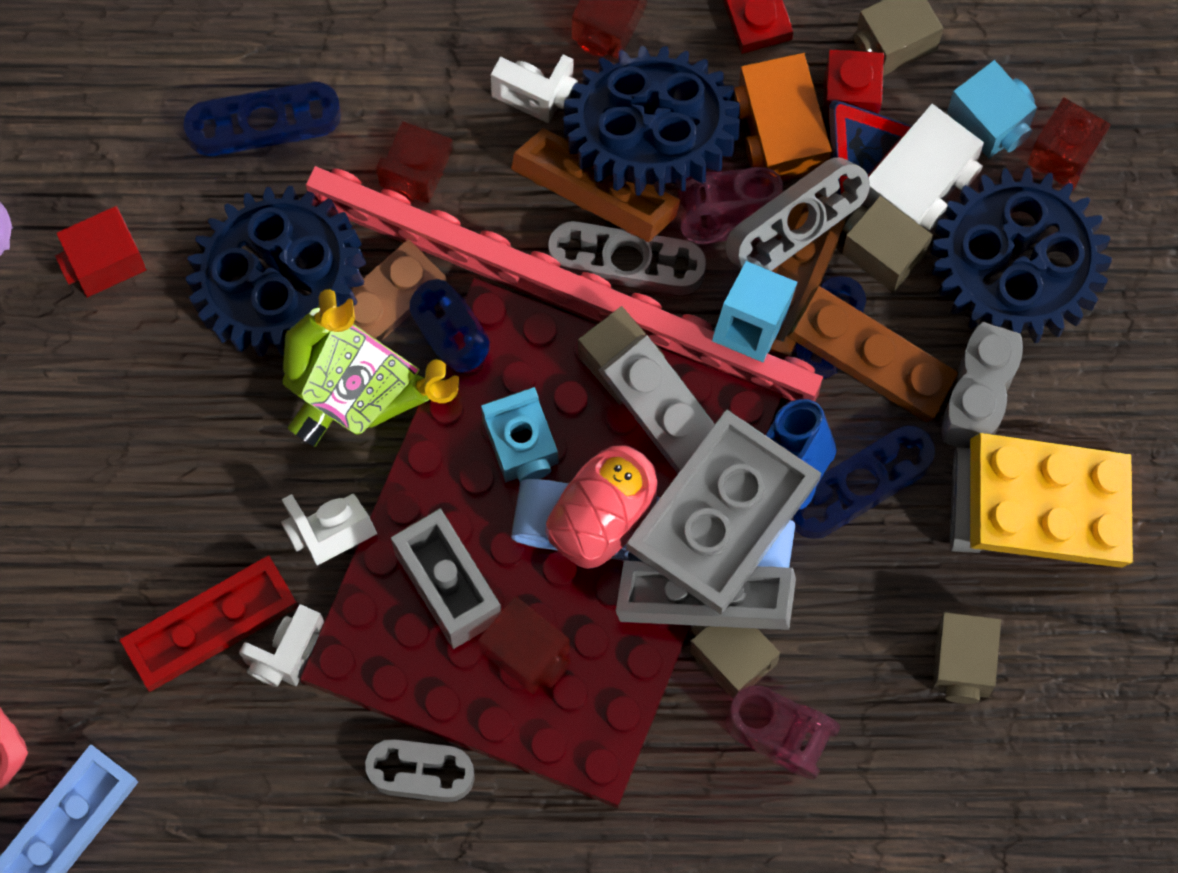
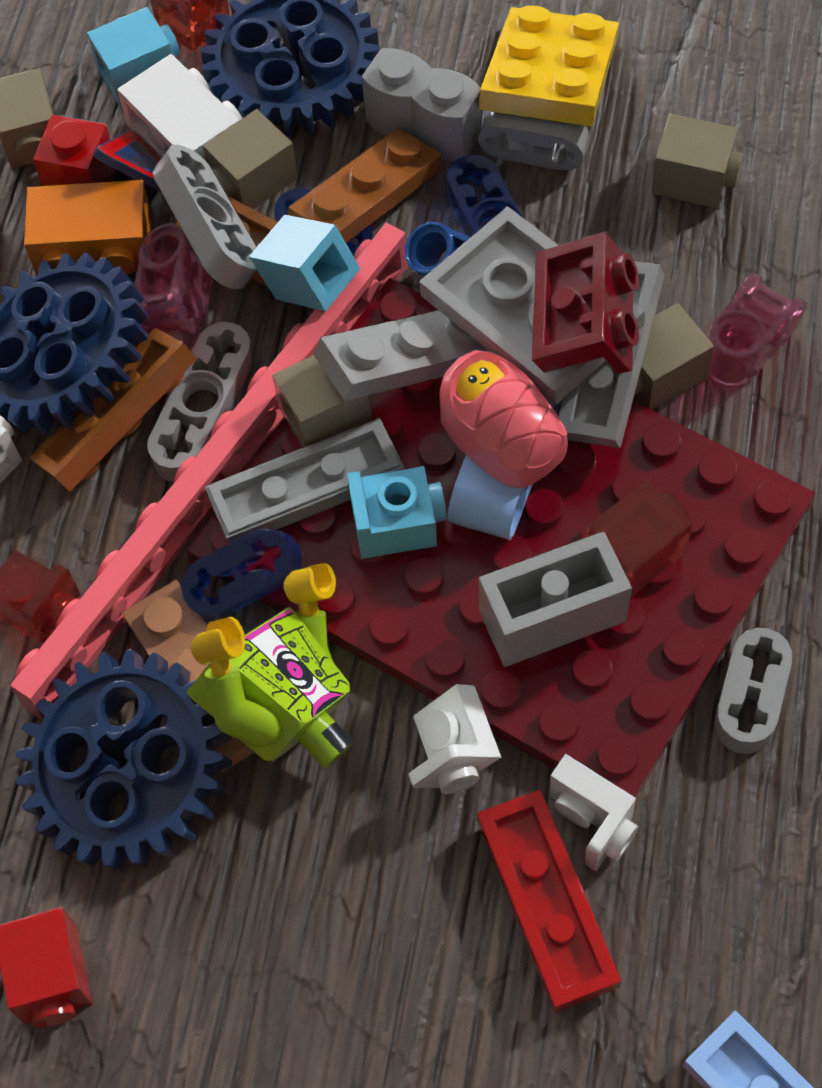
camera: 75 degrees left, 10 degrees down
none -> light grey tile [205,418,404,548]
none -> dark red bracket [532,231,639,374]

